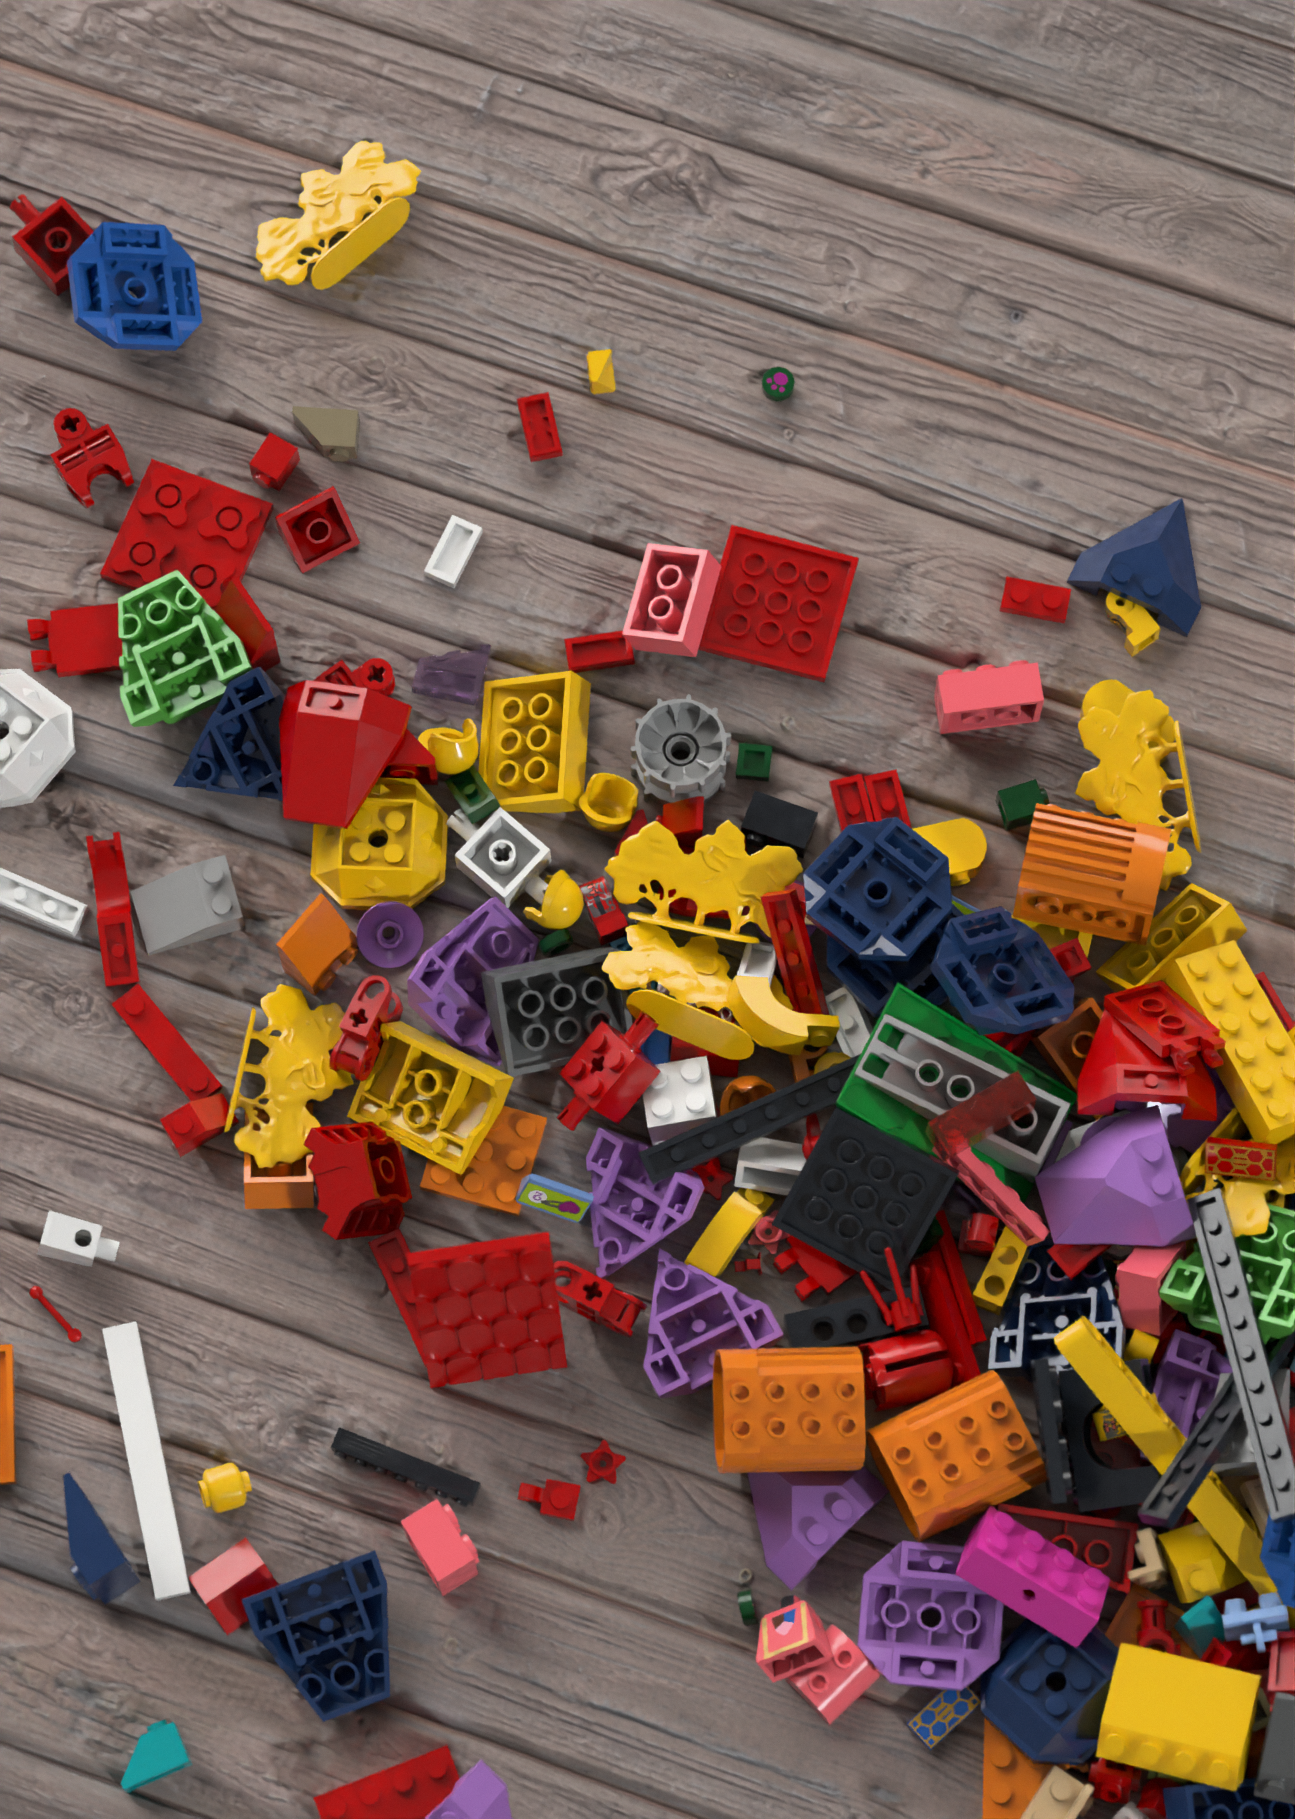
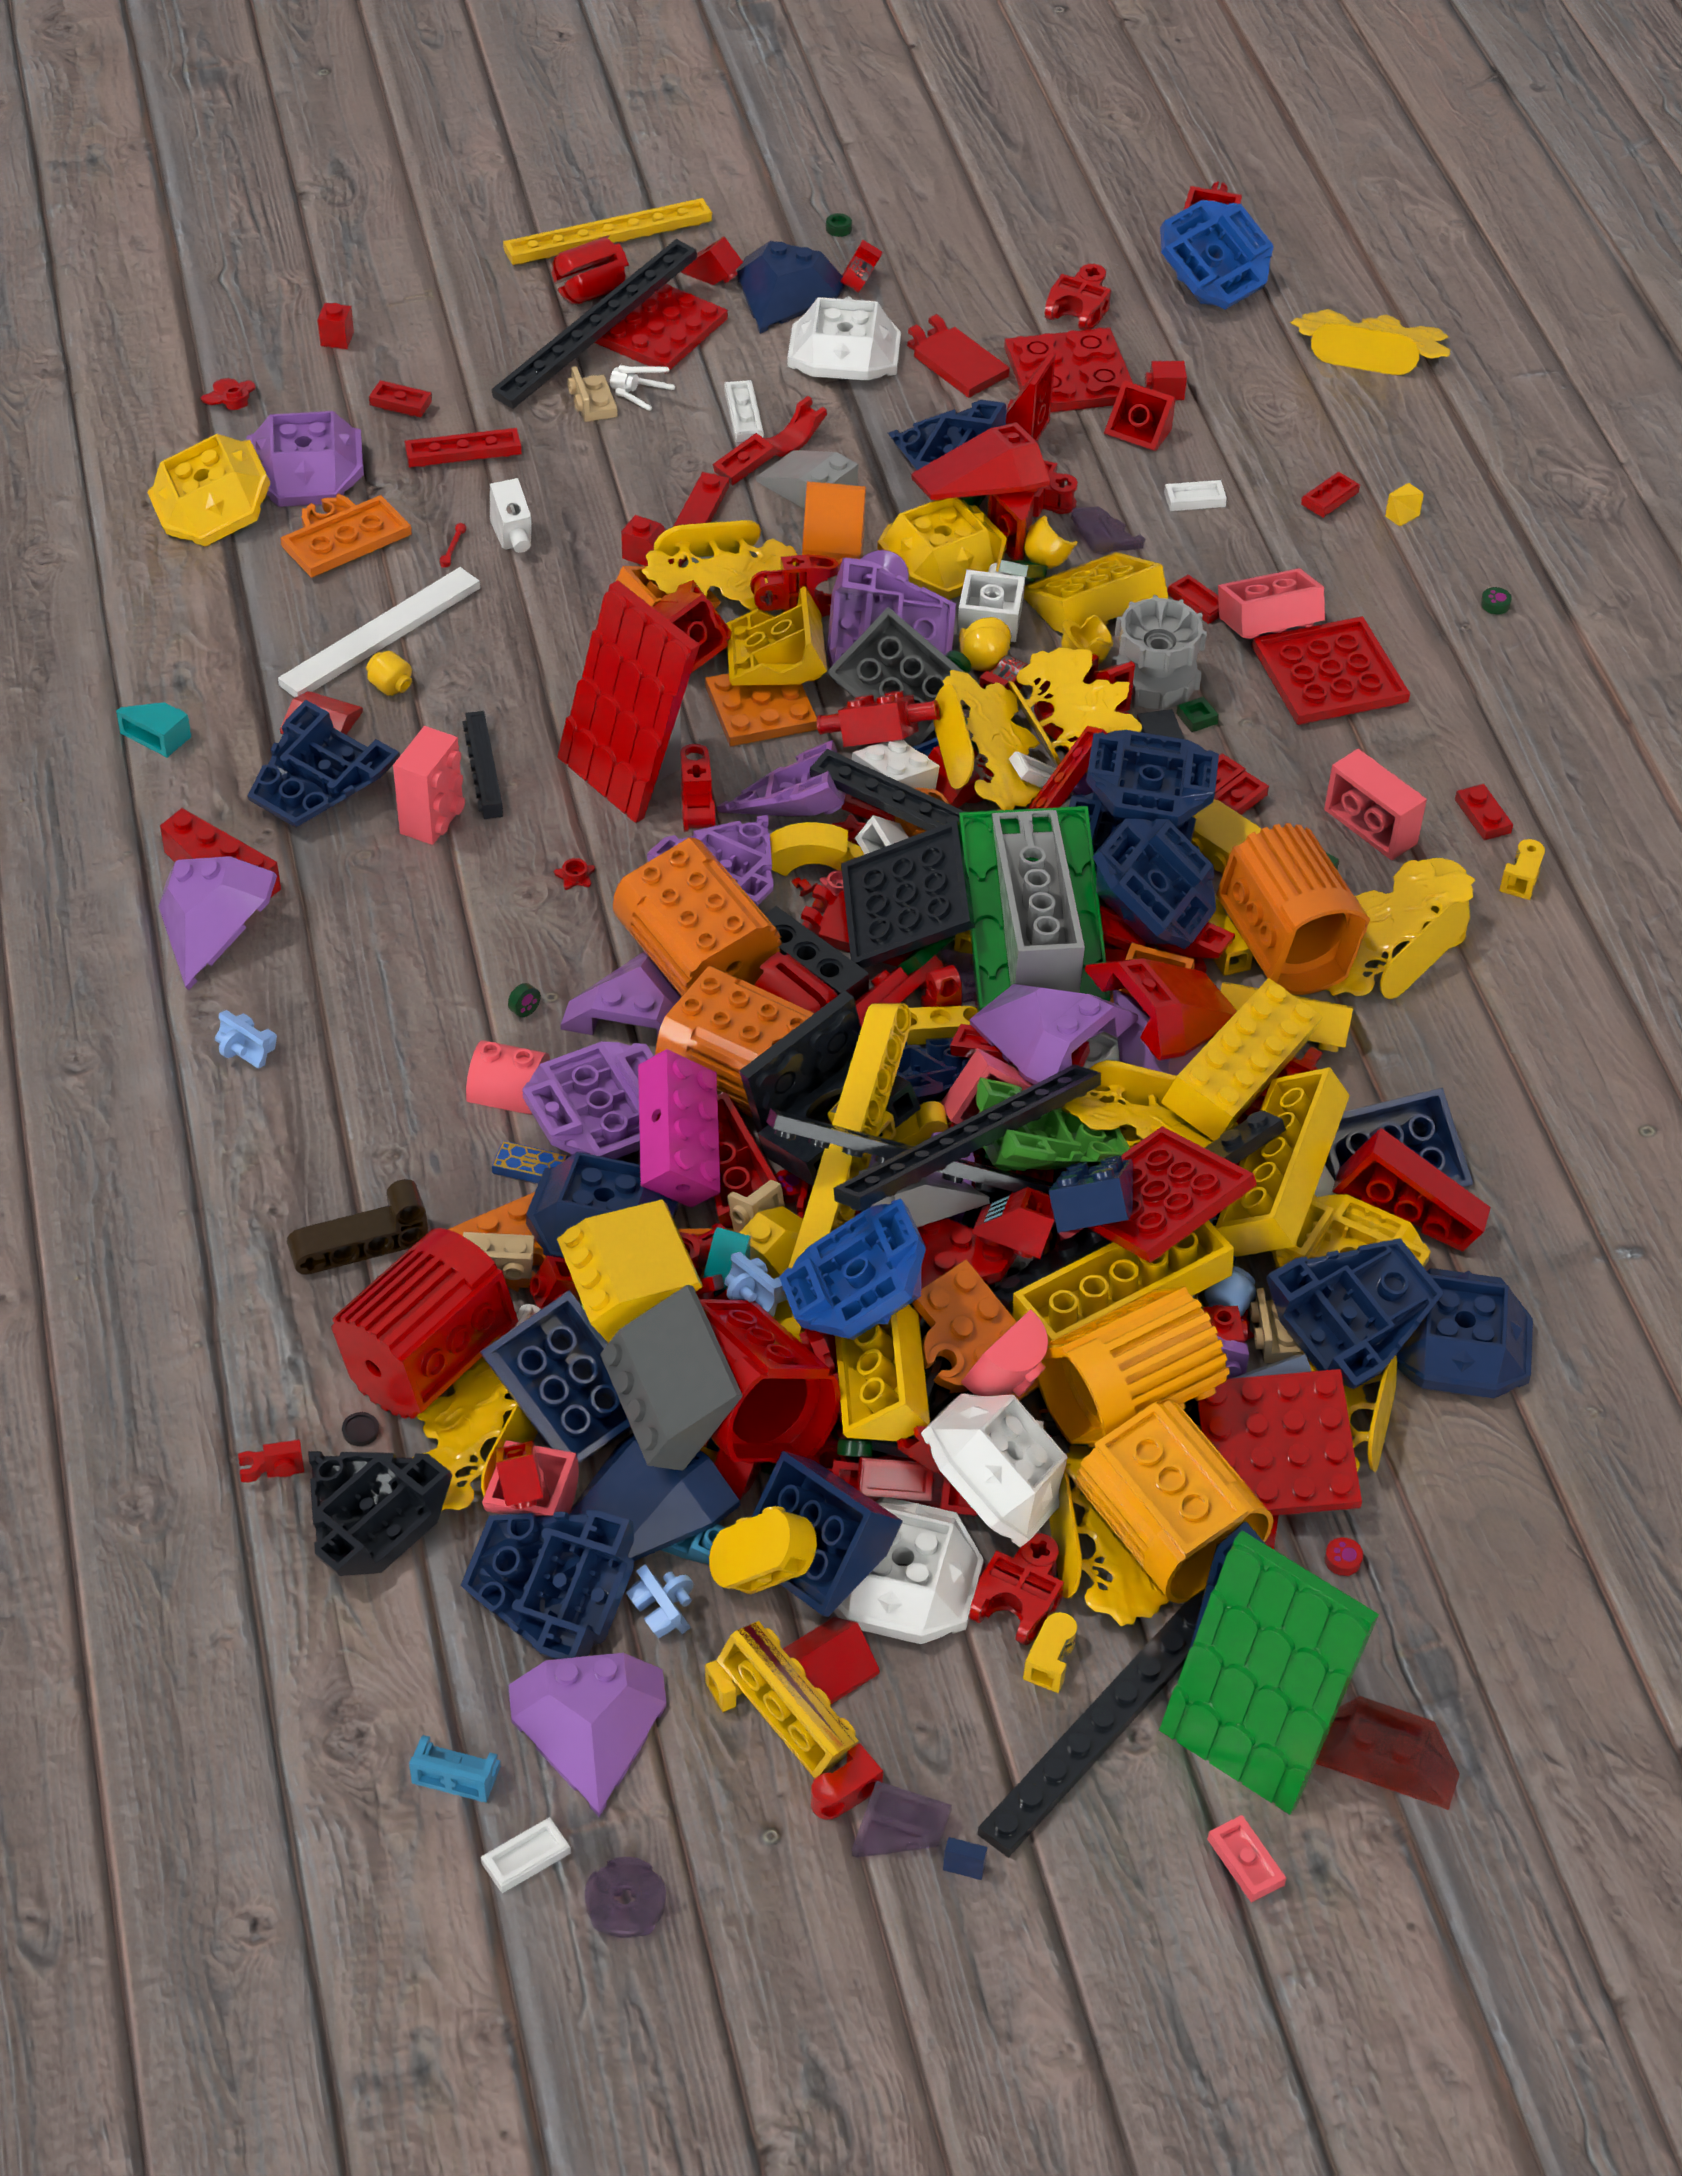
camera: 55 degrees right, 25 degrees down
dark blue slope [63,1472,141,1605] -> none
bright green wedge [118,570,253,727] -> none
dark tan slope [292,406,360,462] -> none
slope [516,1173,594,1223] -> none
red plate [517,1479,581,1521] -> none
yellow arch [727,975,840,1055] -> none
coral torso [756,1595,833,1683] -> none
red plant [860,1247,924,1332] -> none
clear red brick [926,1070,1036,1162] -> none
coral plate [932,1134,1050,1246] -> none
dark blue wedge [1067,498,1201,637] -> none
red tile [1103,980,1226,1076] -> none
red tile [1205,1137,1277,1181] -> none

